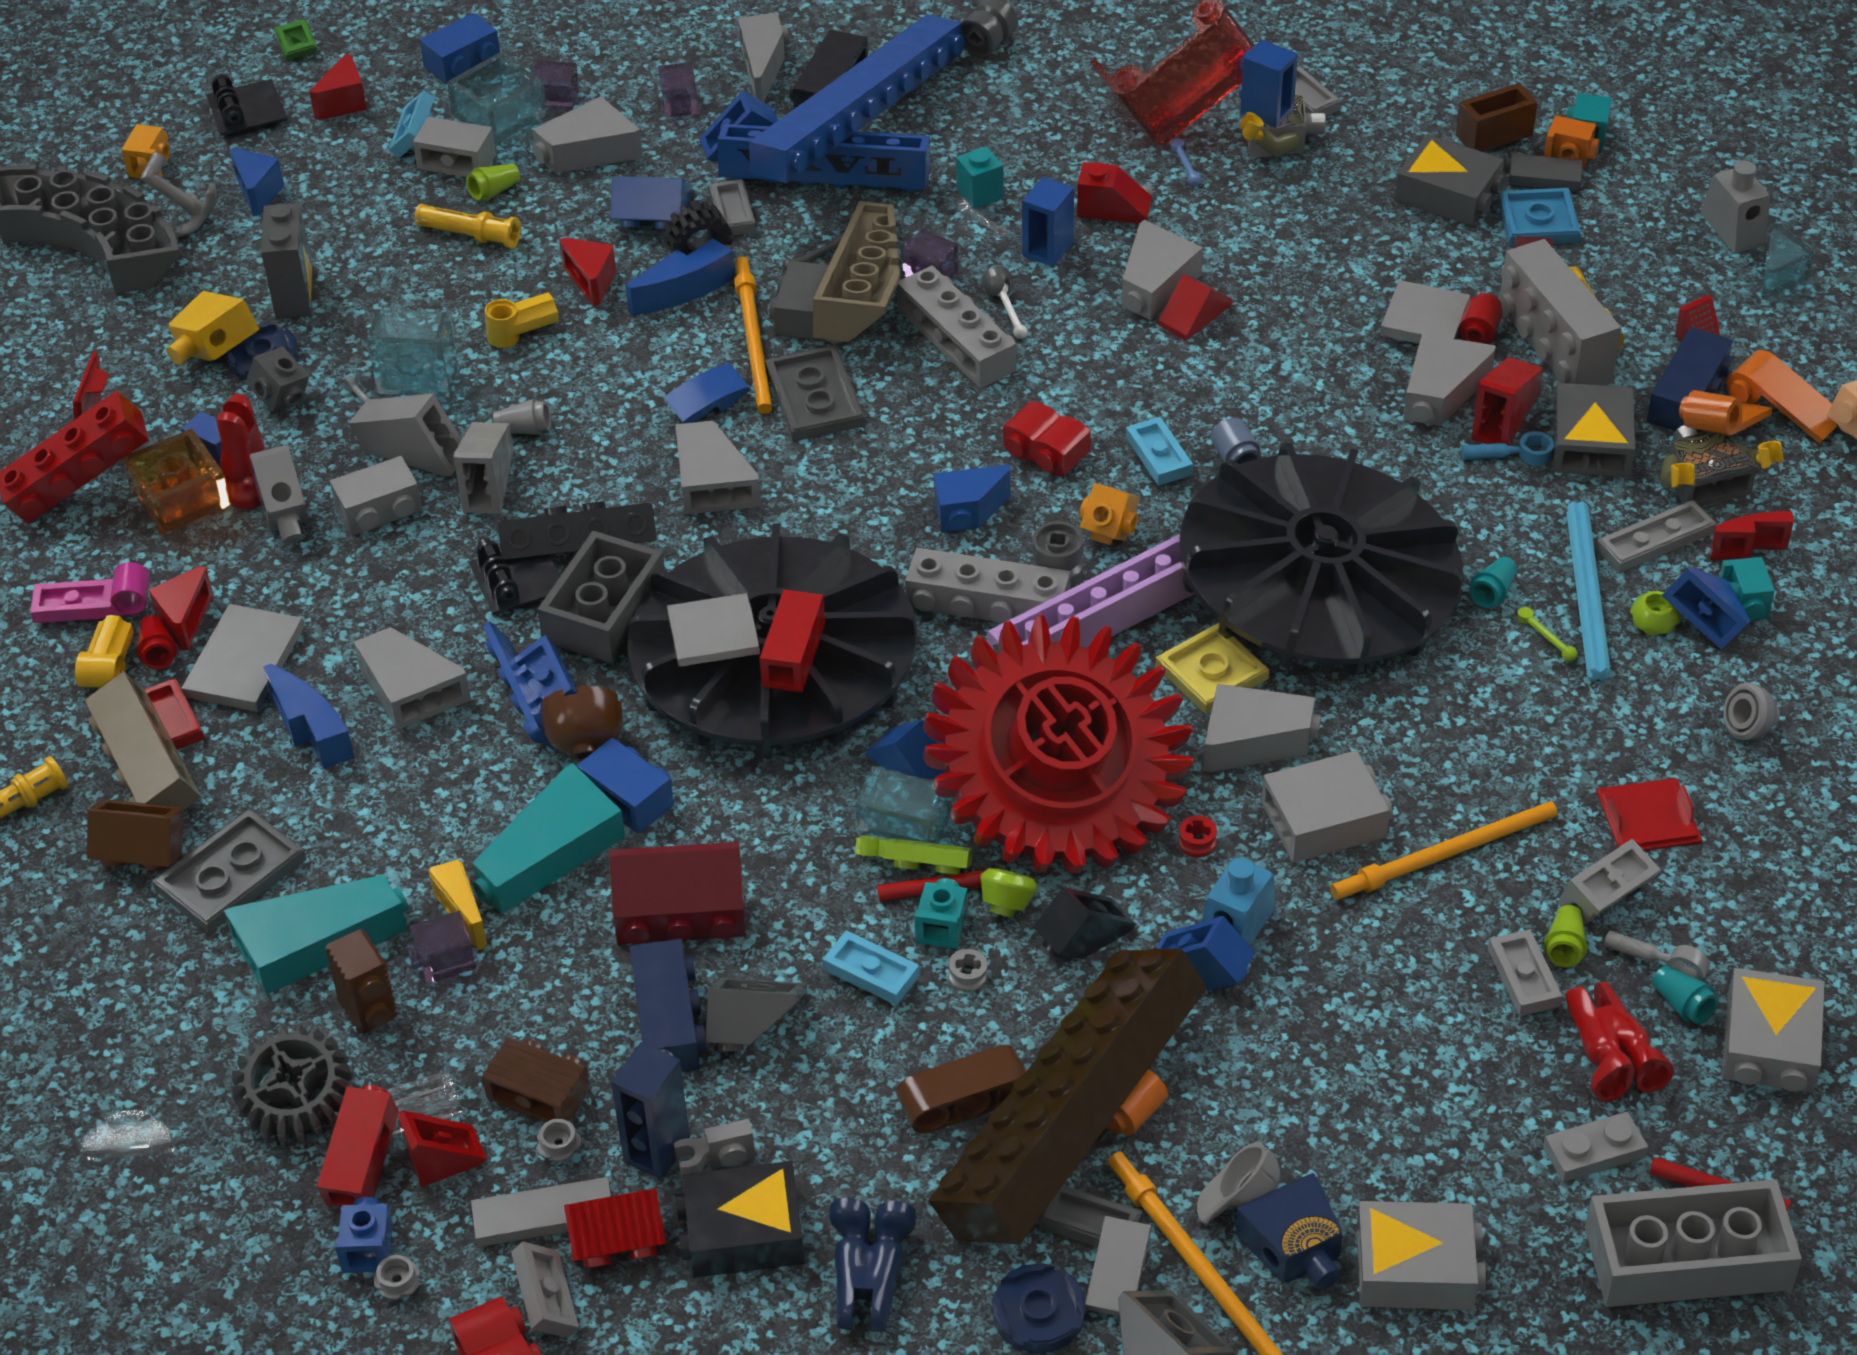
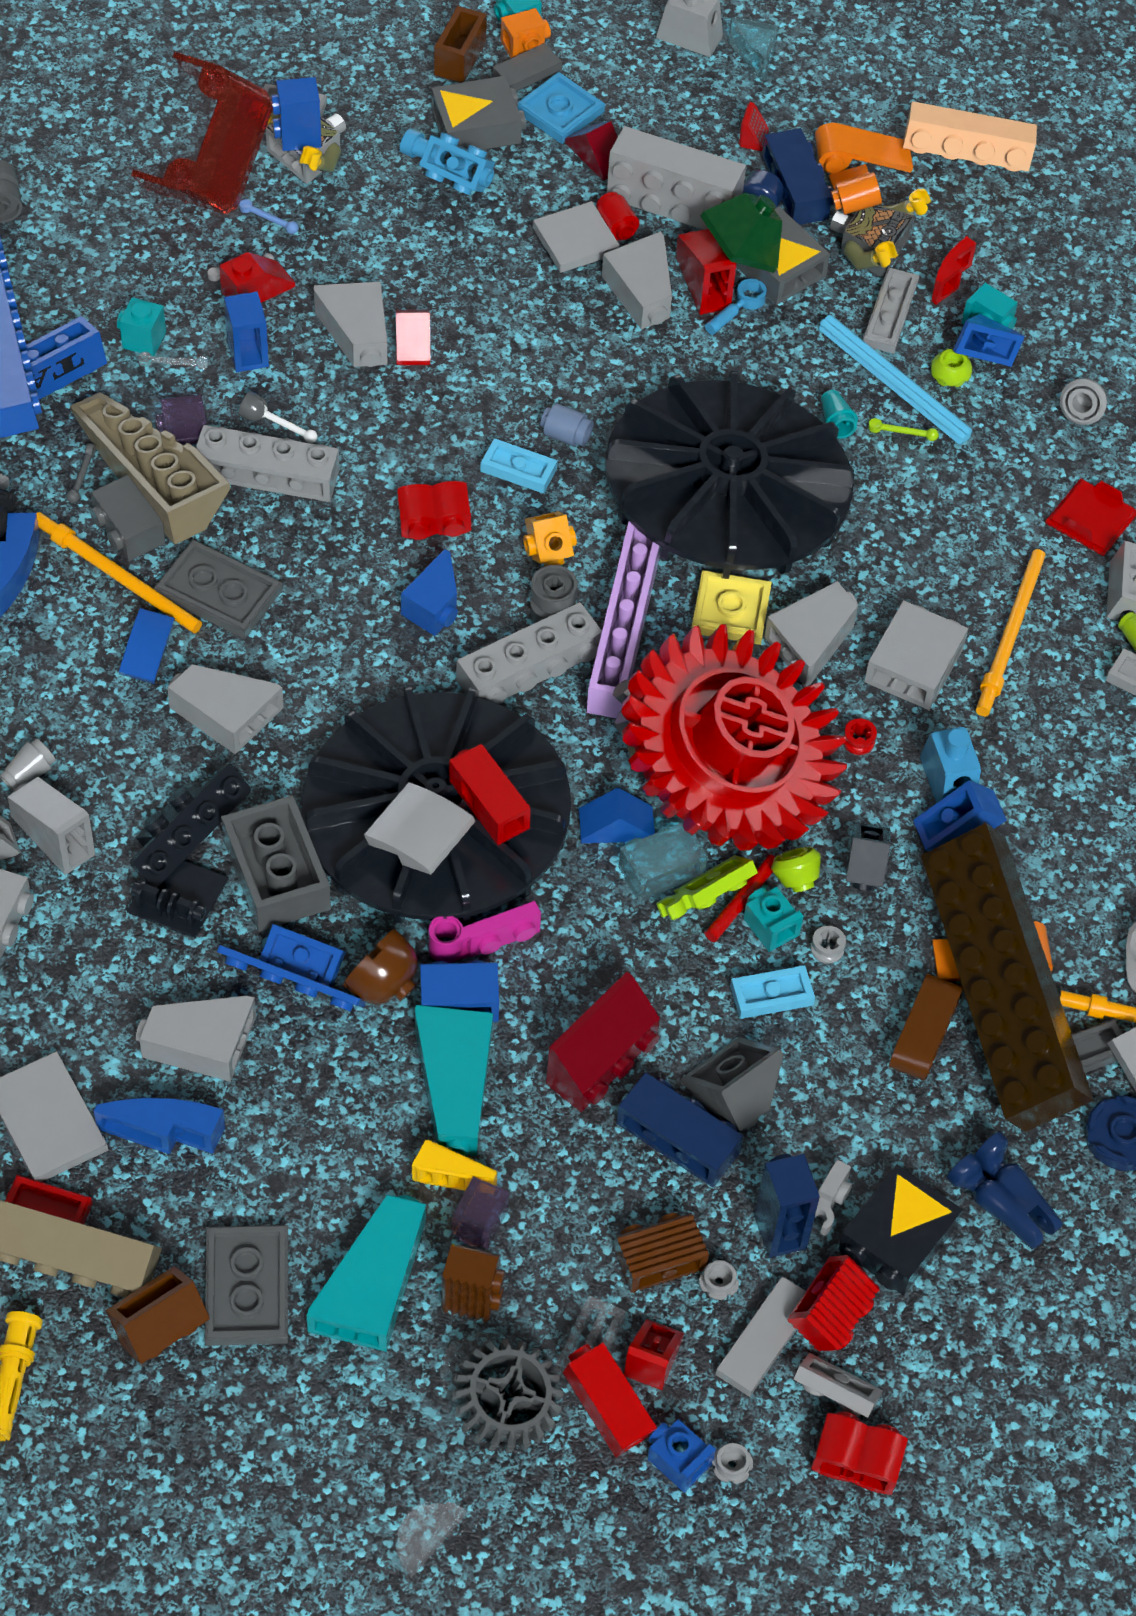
camera: 50 degrees left, 10 degrees up
none -> dark azure brick [400,129,495,195]
none -> dark pink plate [428,901,541,963]
none -> dark green slope [700,192,783,273]
none -> dark blue head [742,170,784,208]

